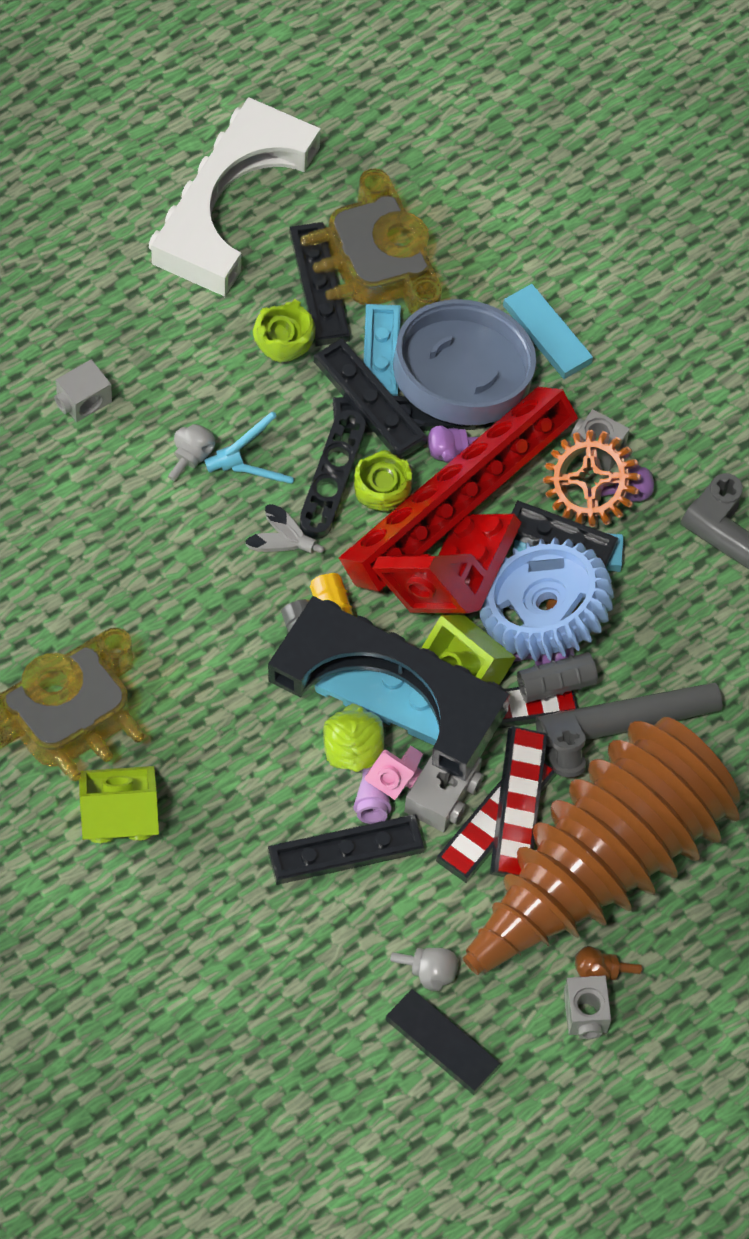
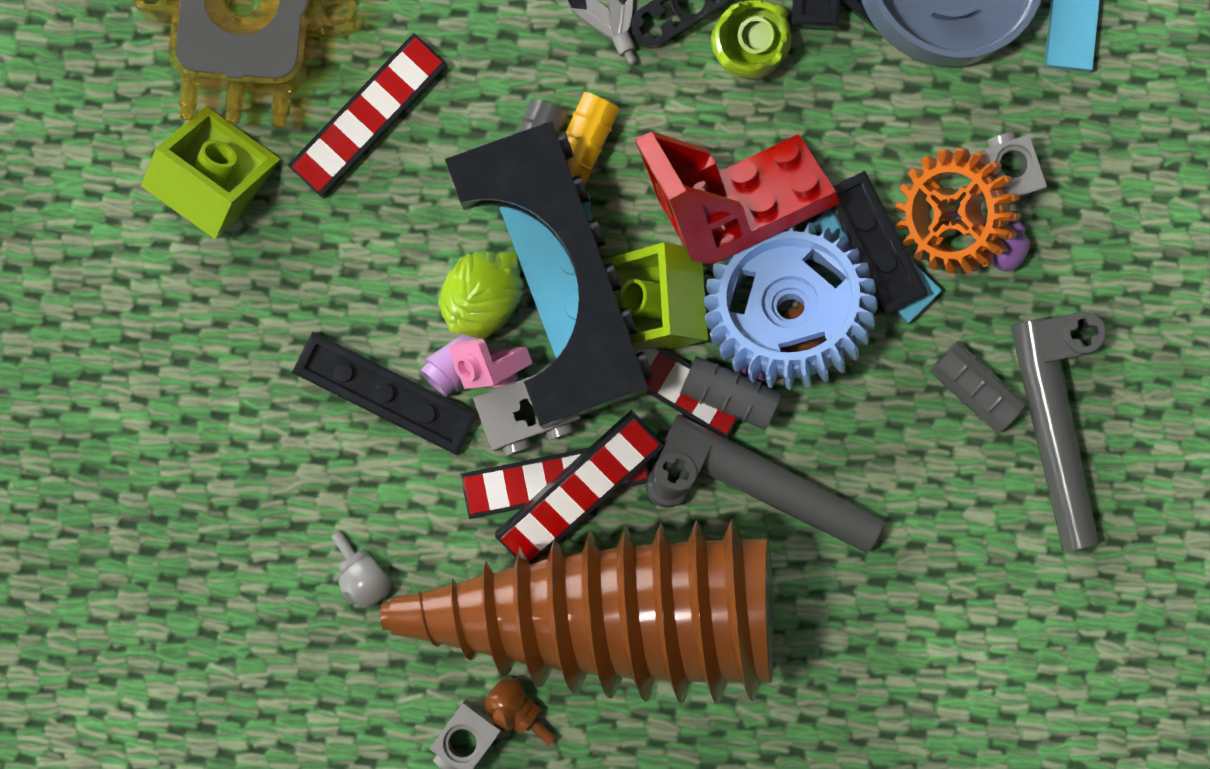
camera: 45 degrees right, 25 degrees up
red brick [339,386,578,592] -> none
black tile [386,989,500,1095] -> none
medium lavender piece [427,426,478,463] -> none
none -> tile [287,33,448,199]
none -> dark grey axle [929,341,1026,434]

